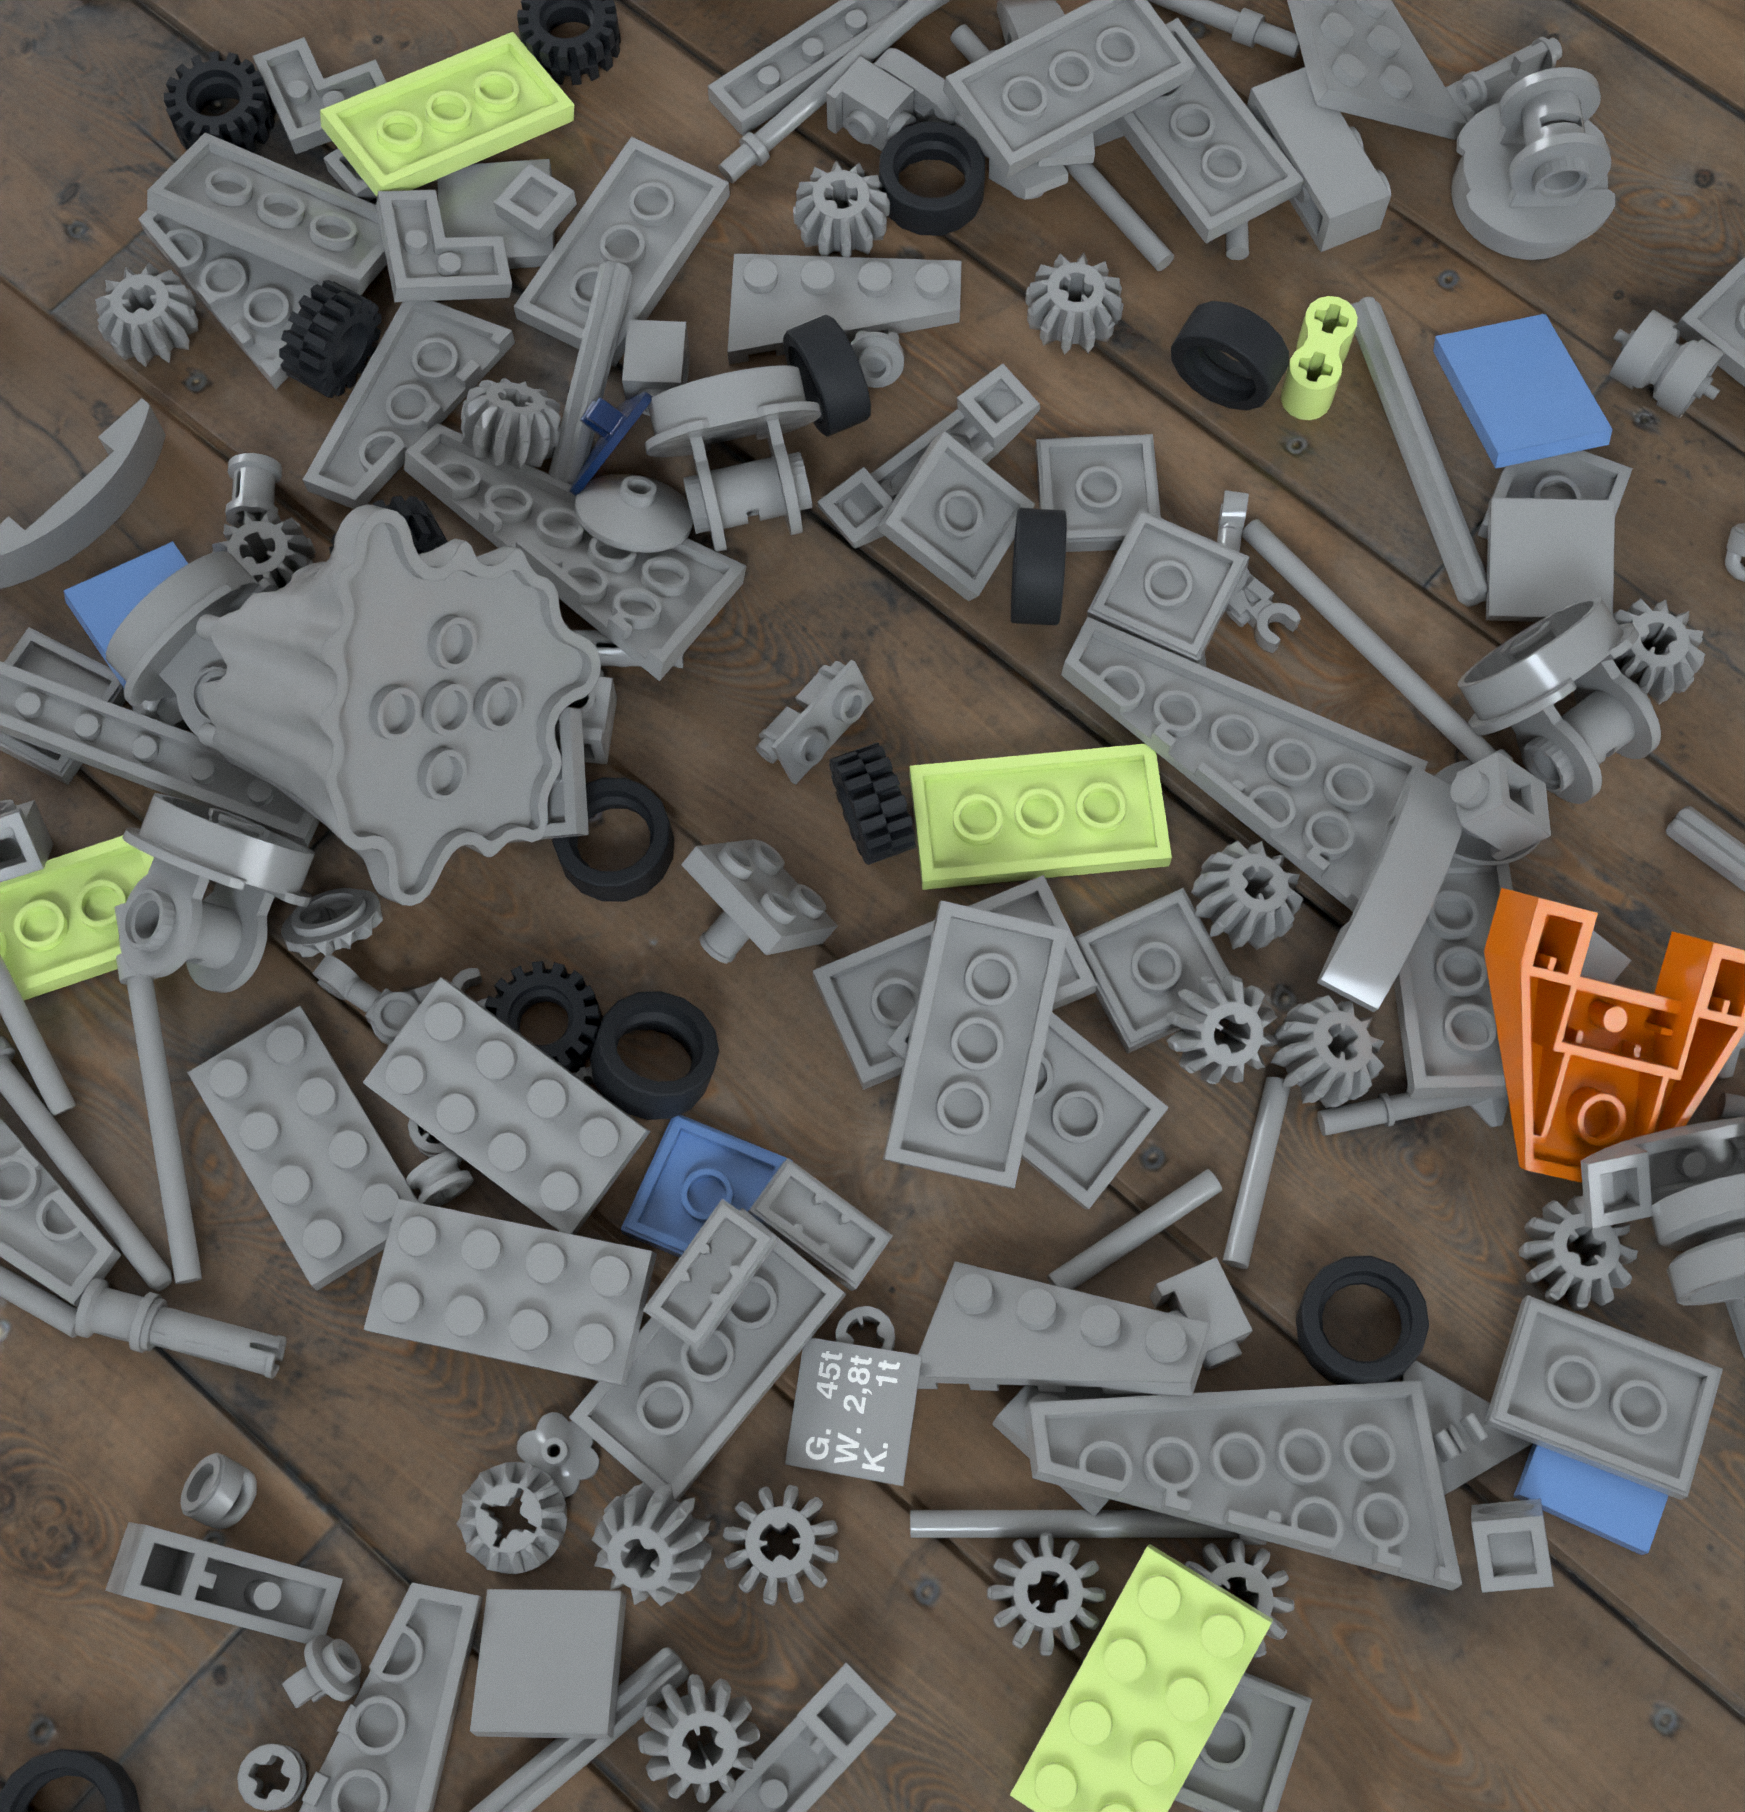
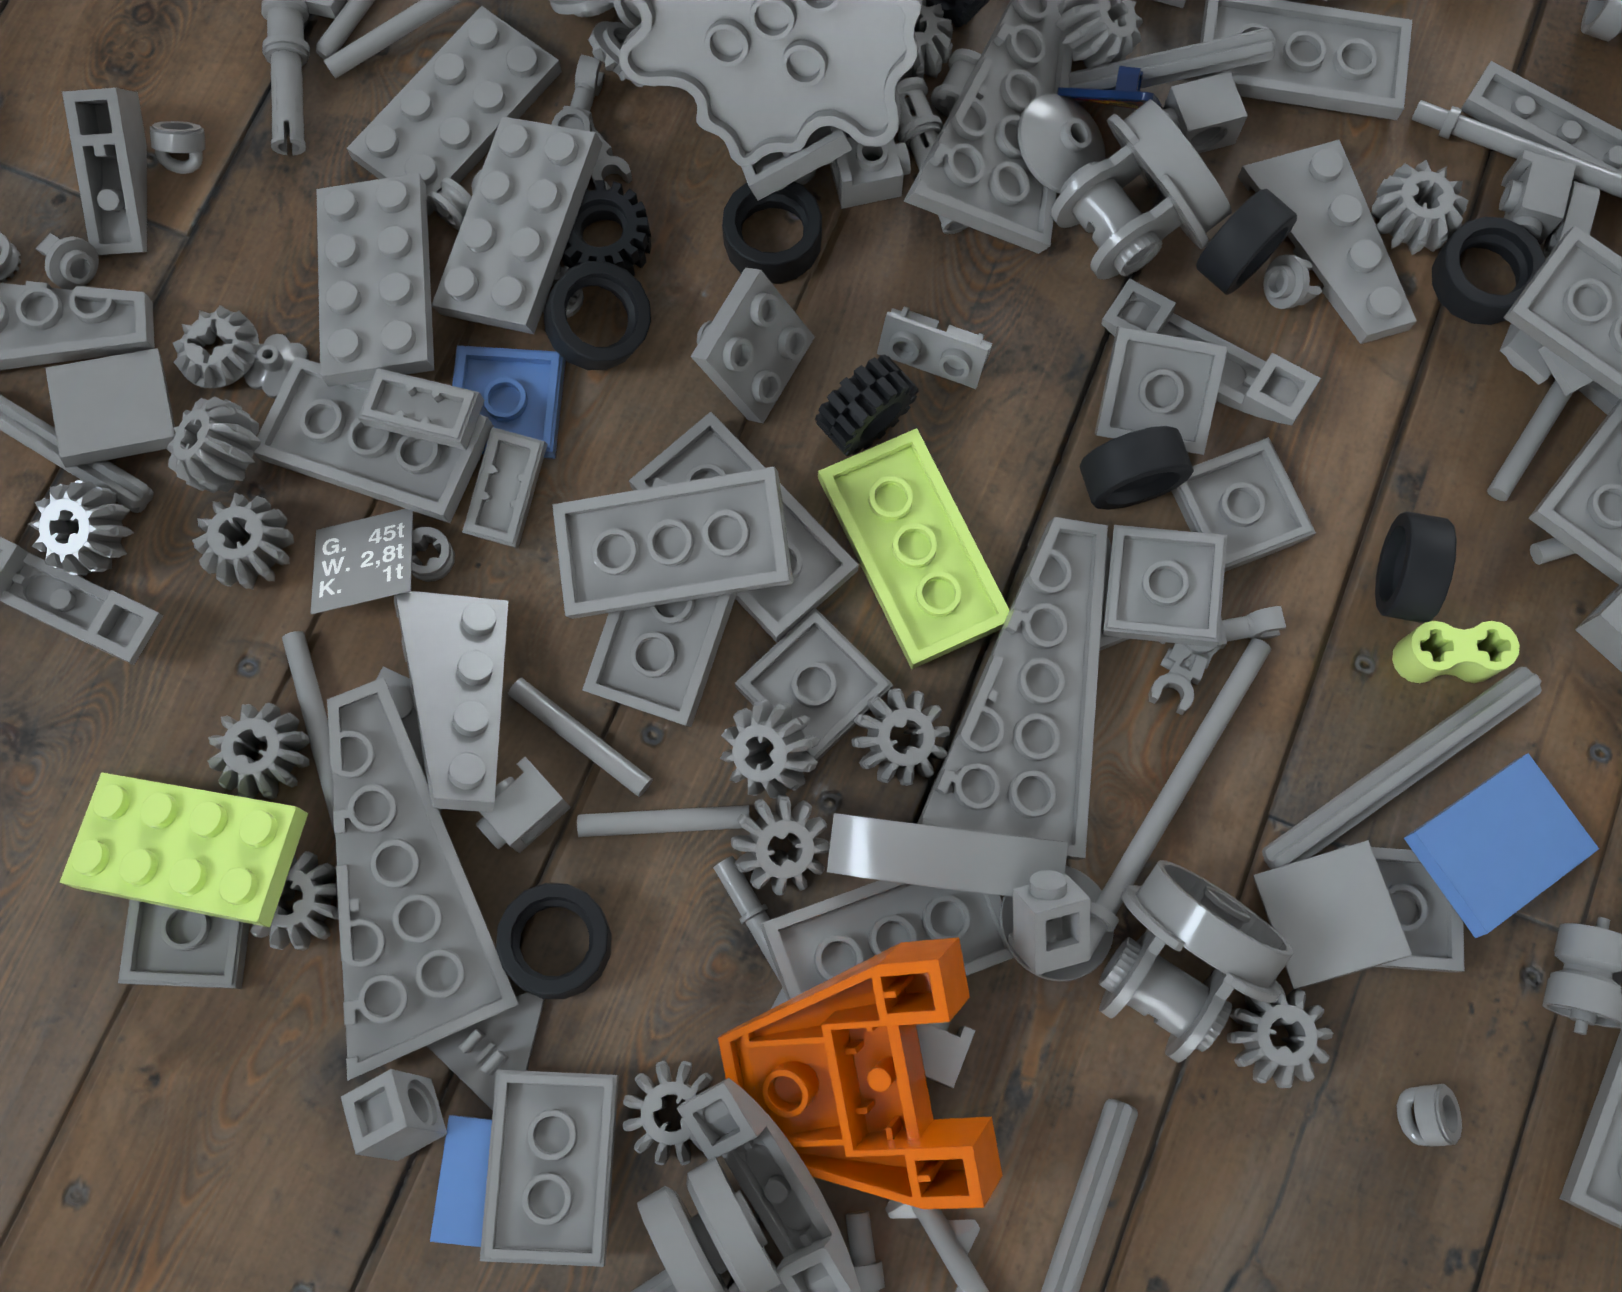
camera: 70 degrees right, 5 degrees up
light grey gear [1025,252,1124,355] -> none

